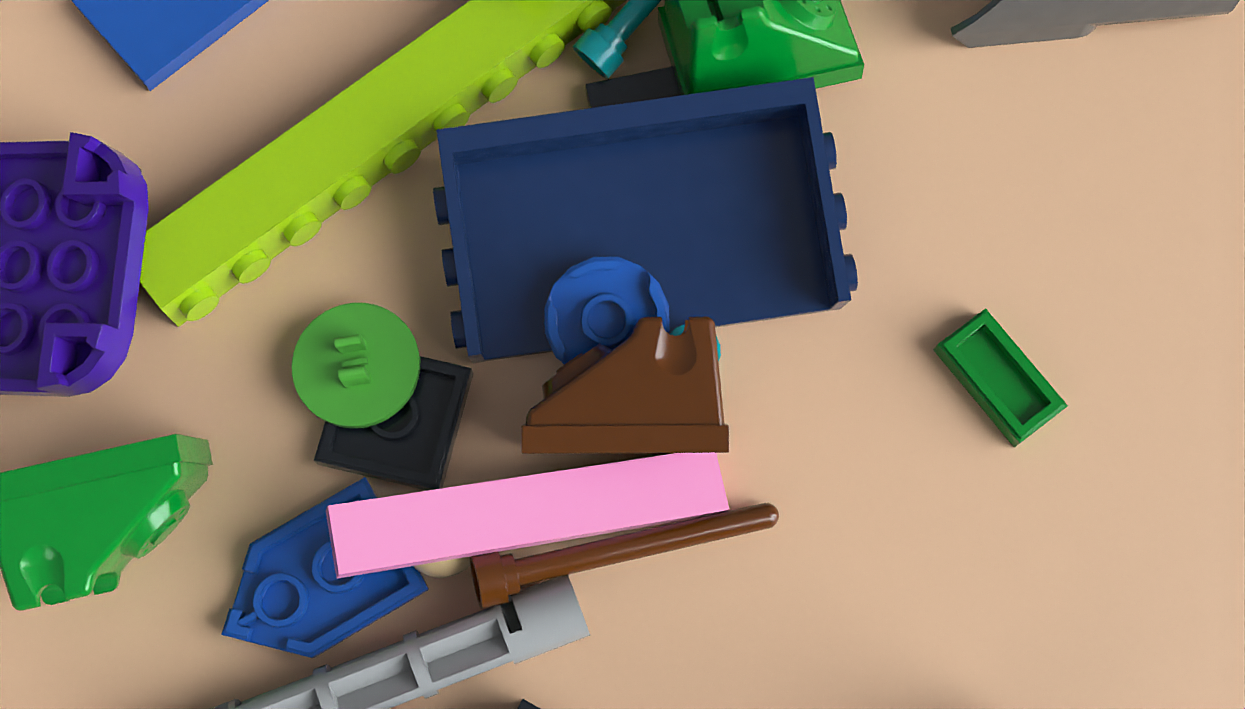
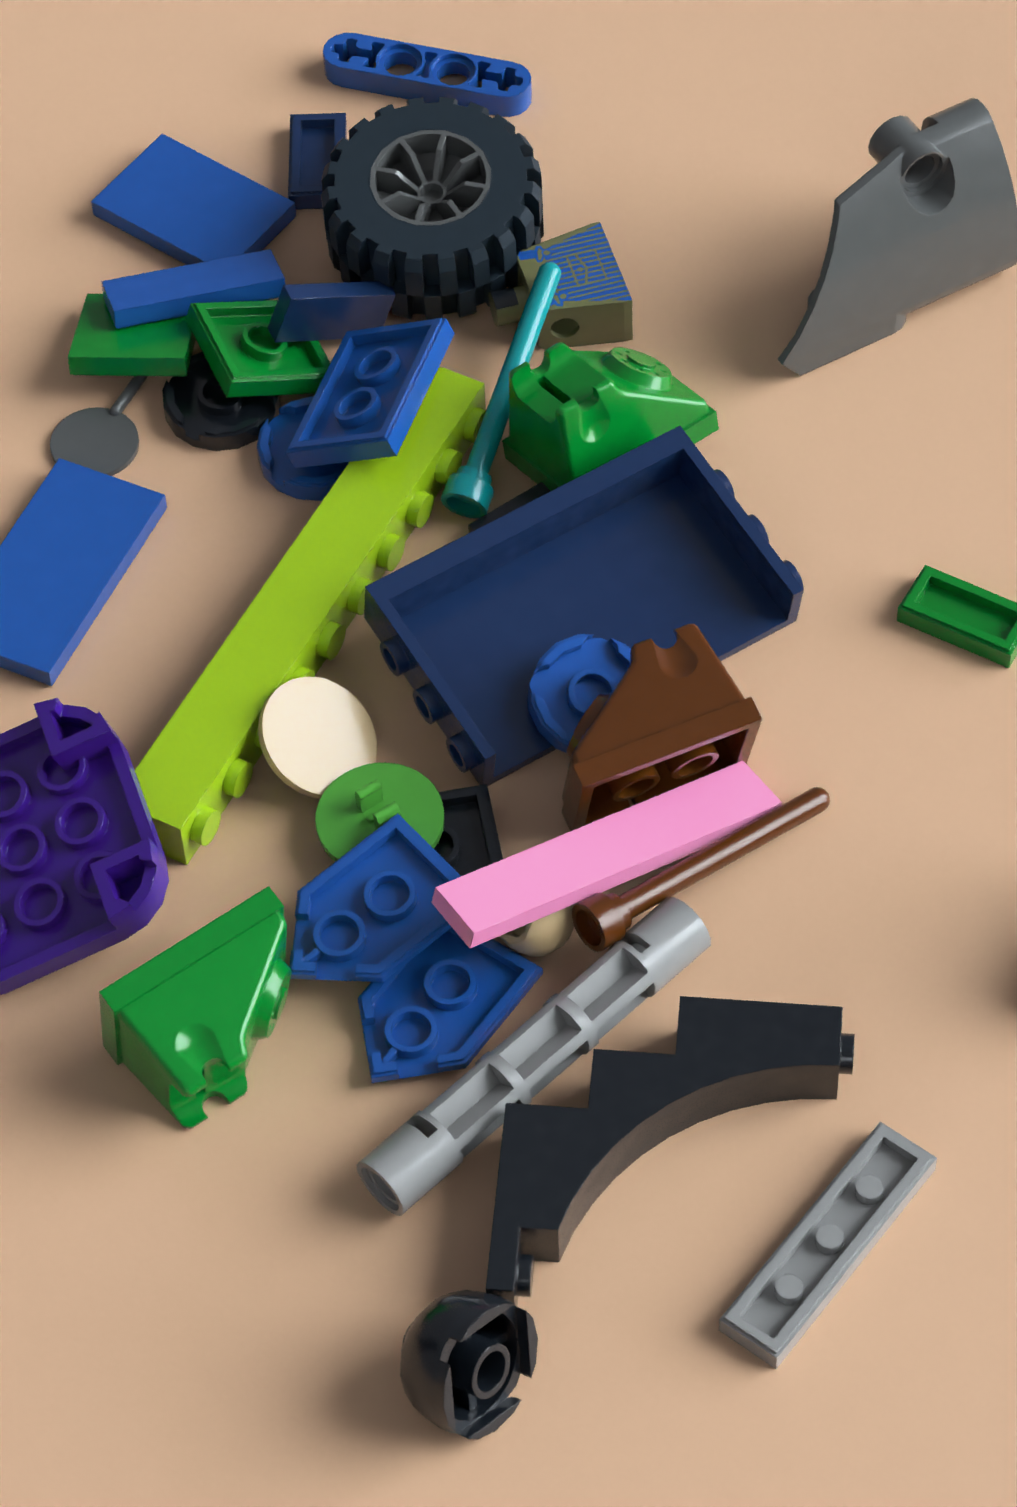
camera: 20 degrees left, 20 degrees down
none -> piece [258,677,377,798]
none -> blue tile [289,813,461,982]

